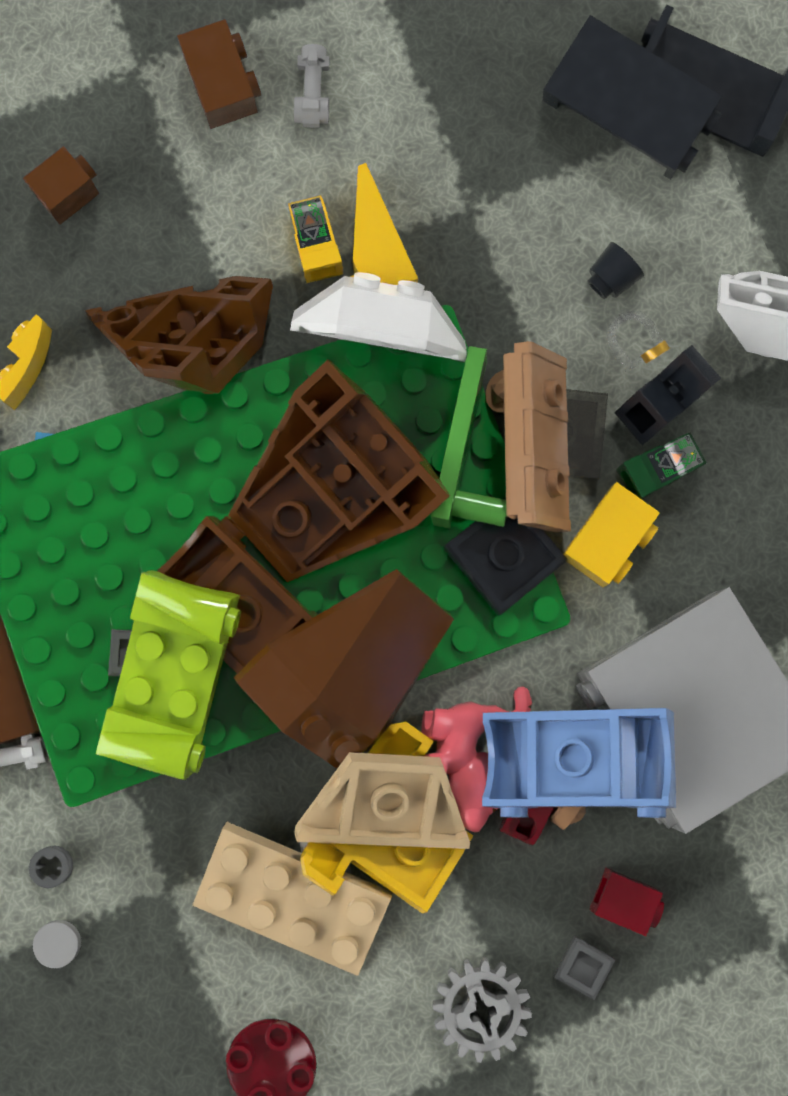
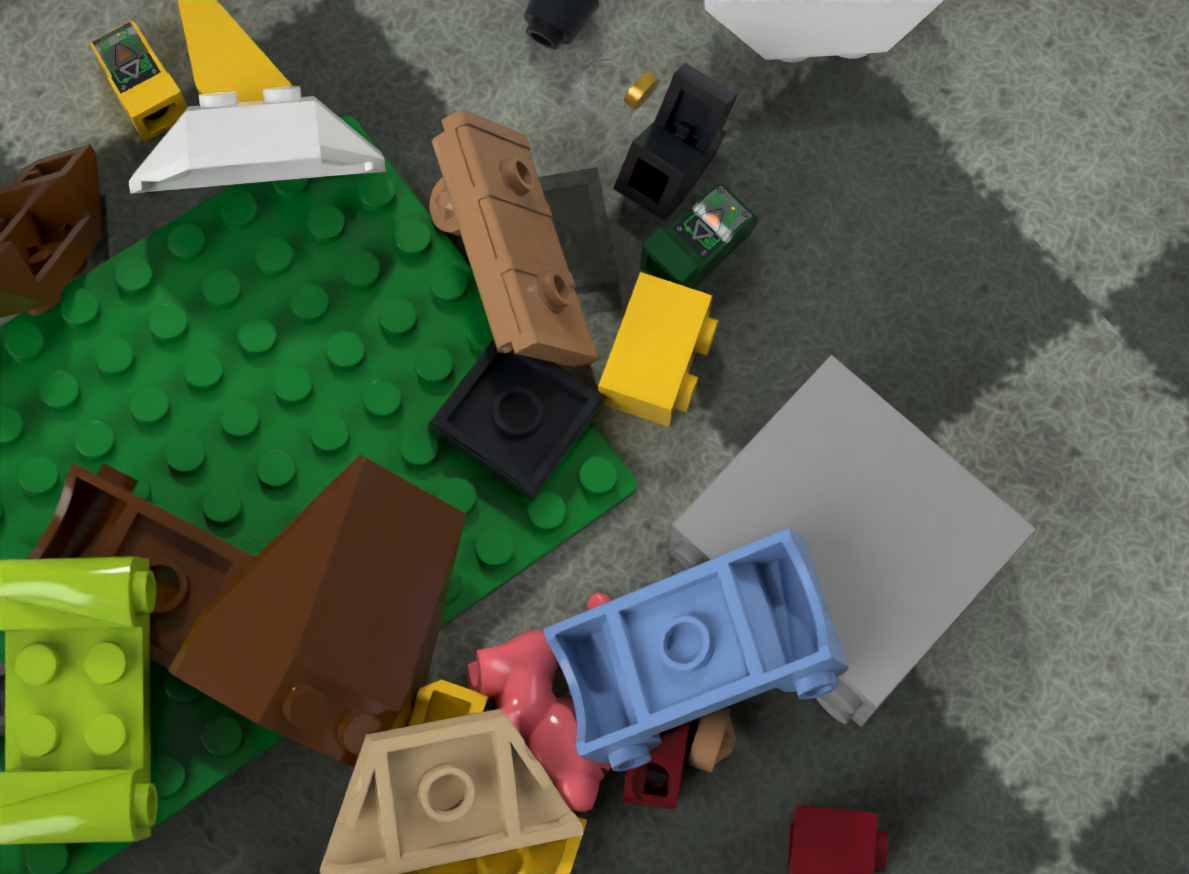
camera: 15 degrees left, 10 degrees down
reddish brown wedge [228,360,450,582] -> none
bright green piece [431,346,506,529] -> none

